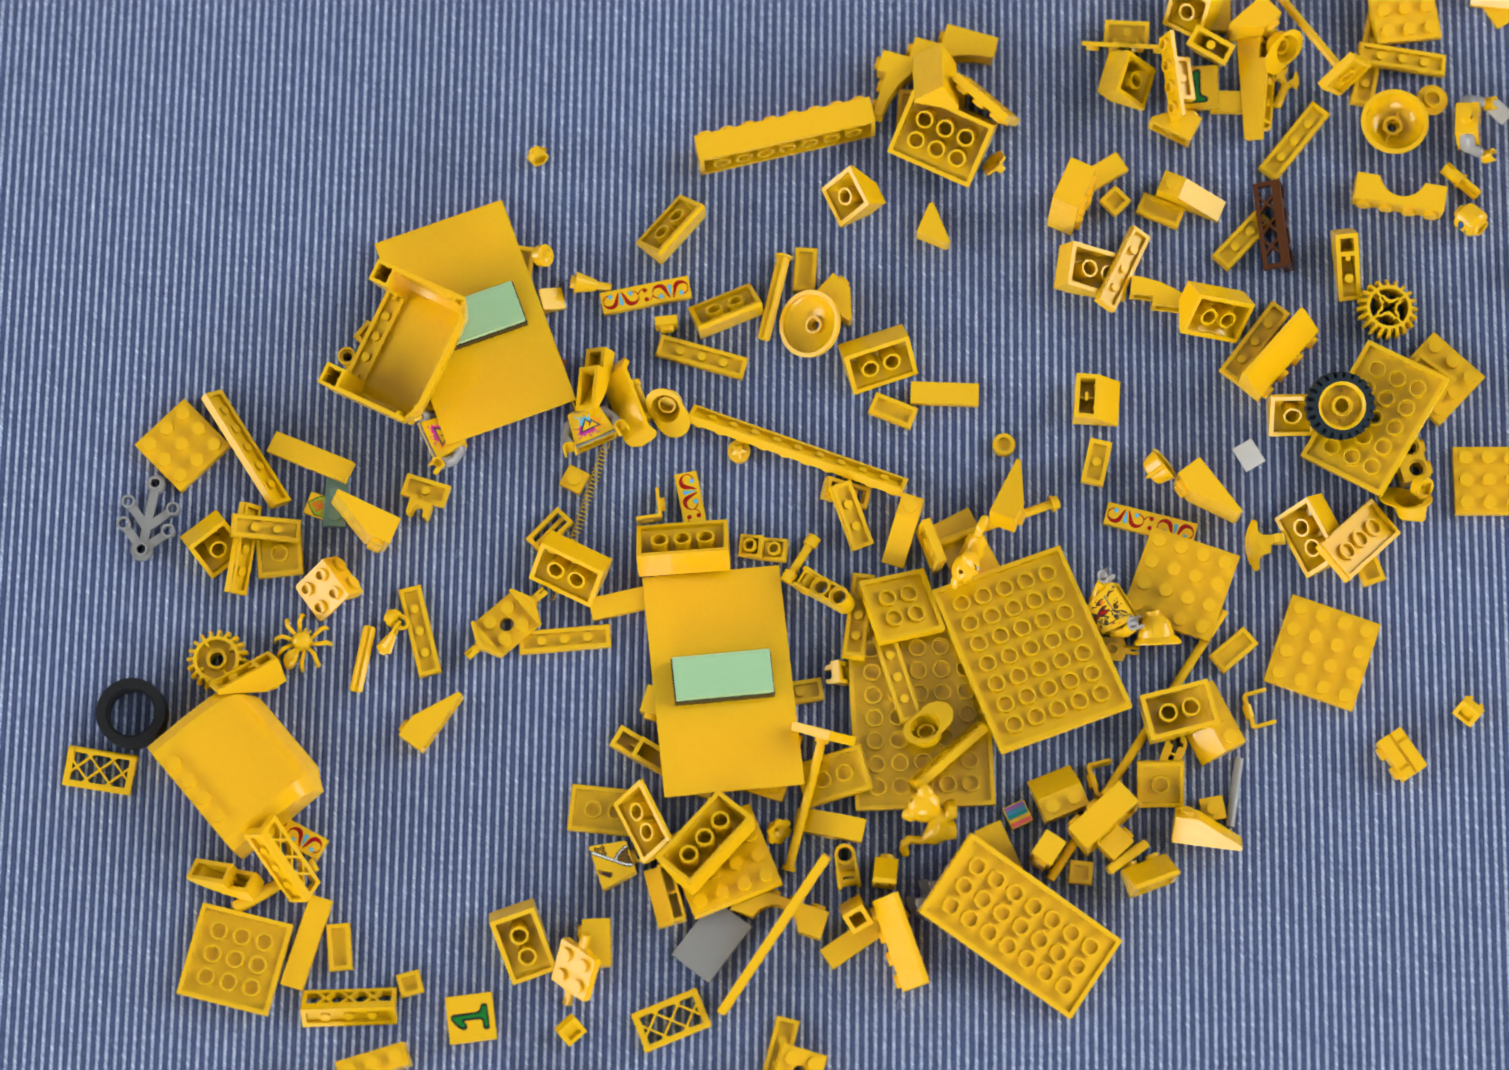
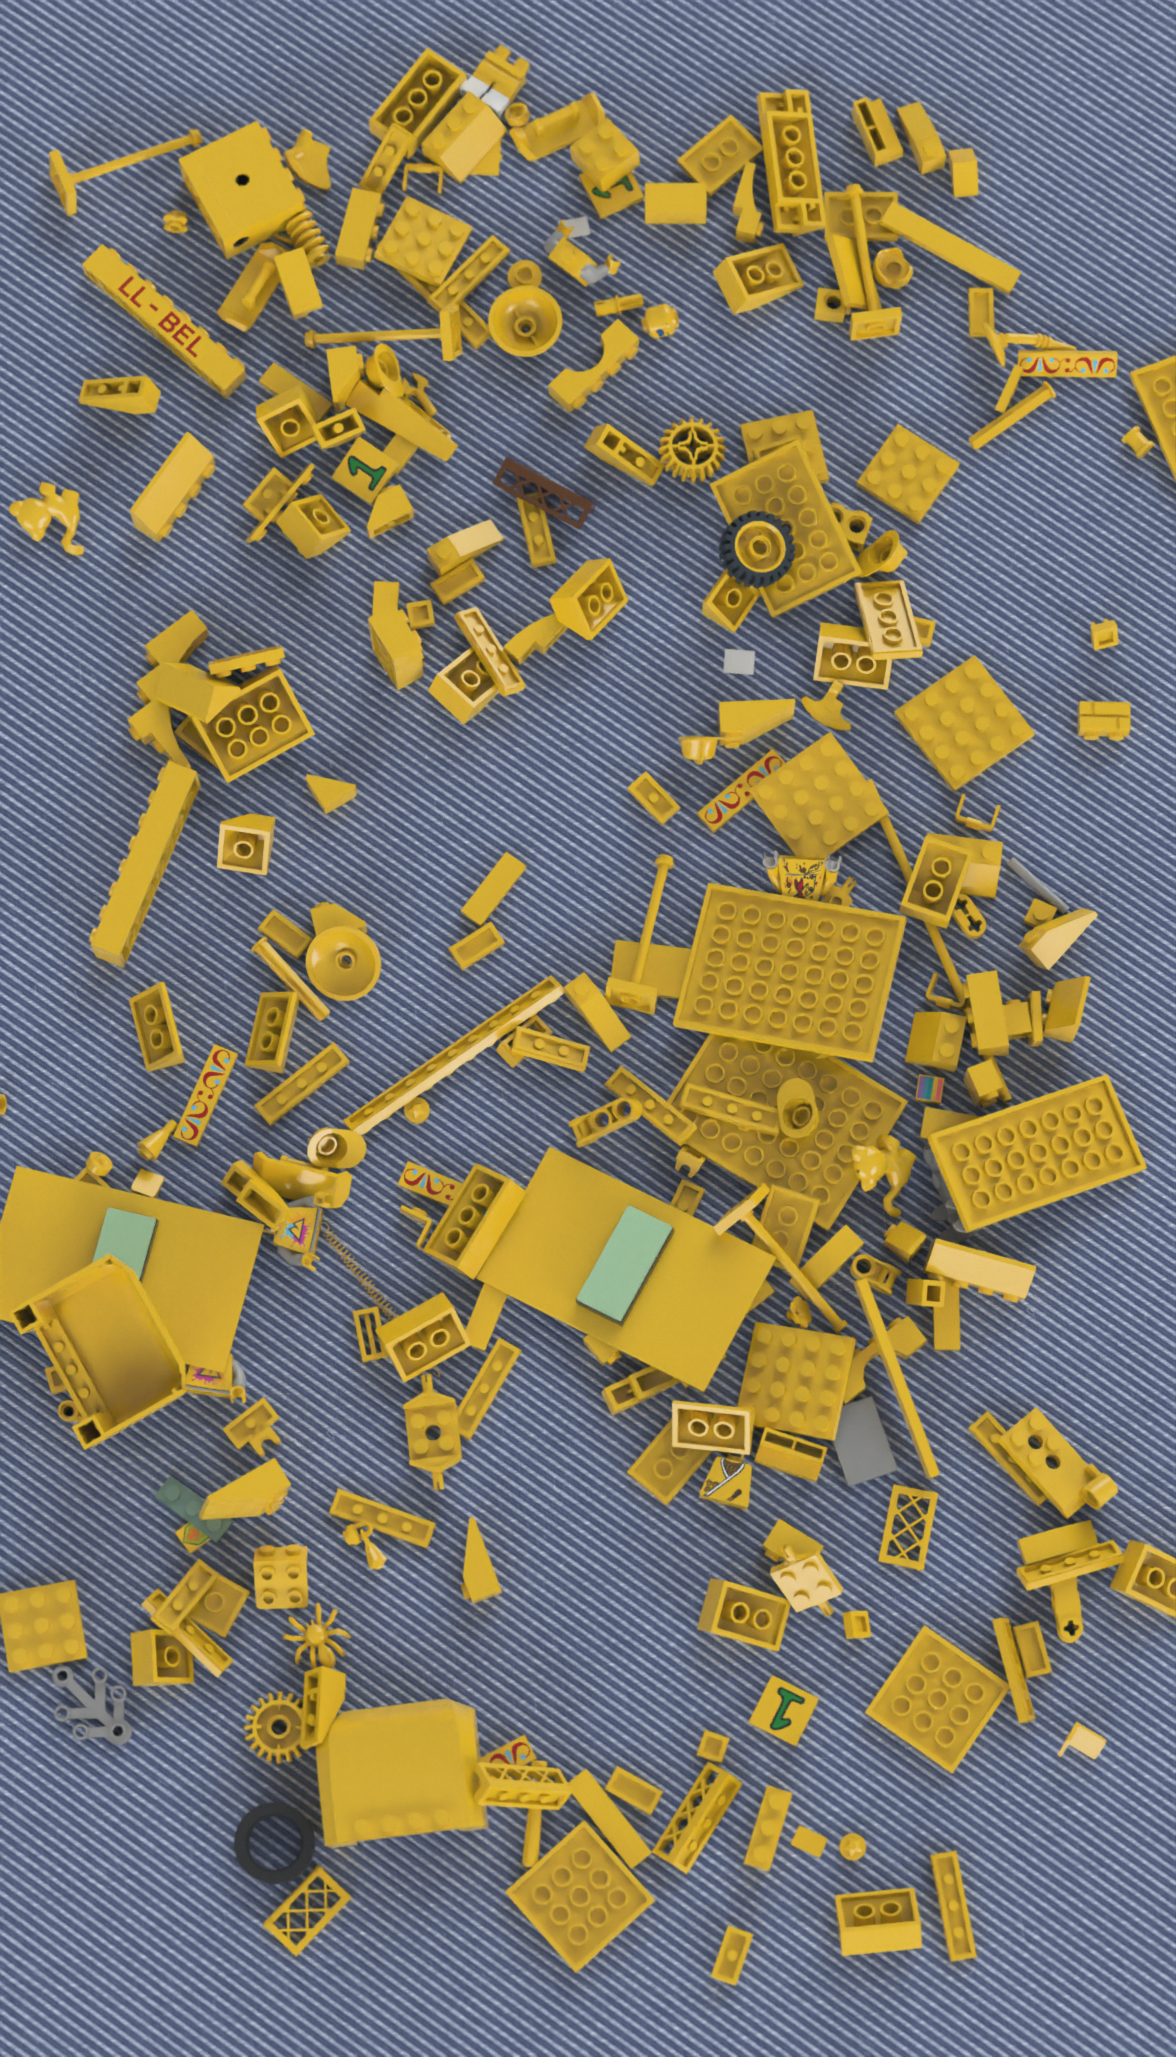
camera: 60 degrees left, 0 degrees up
yellow slope [186,858,265,902] -> none
yellow plate [201,389,291,509] -> none
yellow tile [267,431,356,484] -> none
yellow axle [350,625,376,693] -> none
yellow plate [559,464,590,496] -> none
yellow plate [654,314,678,334] -> none
yellow slope [656,789,756,896] -> none
yellow slope [738,534,789,563] -> none
yellow bar [780,533,821,586] -> none
yellow slope [838,324,918,395] -> none
yellow plate [857,568,945,646] -> none
yellow tile [908,721,989,790] -> none
yellow animal [950,515,989,590] -> none
yellow plant [982,151,1006,175] -> none
yellow slope [989,458,1026,533] -> none
yellow tile [992,433,1015,457] -> none
yellow tile [1068,860,1094,886] -> none
yellow slope [1072,373,1120,427] -> none
yellow hat [1133,609,1182,646] -> none
yellow tile [1137,760,1184,808] -> none
yellow bracket [1159,30,1196,123] -> none
yellow tile [1208,626,1259,674] -> none
yellow tile [1218,300,1291,385] -> none
yellow slope [1237,307,1319,402] -> none
yellow tile [1258,101,1330,180] -> none
yellow tile [1410,475,1434,499] -> none

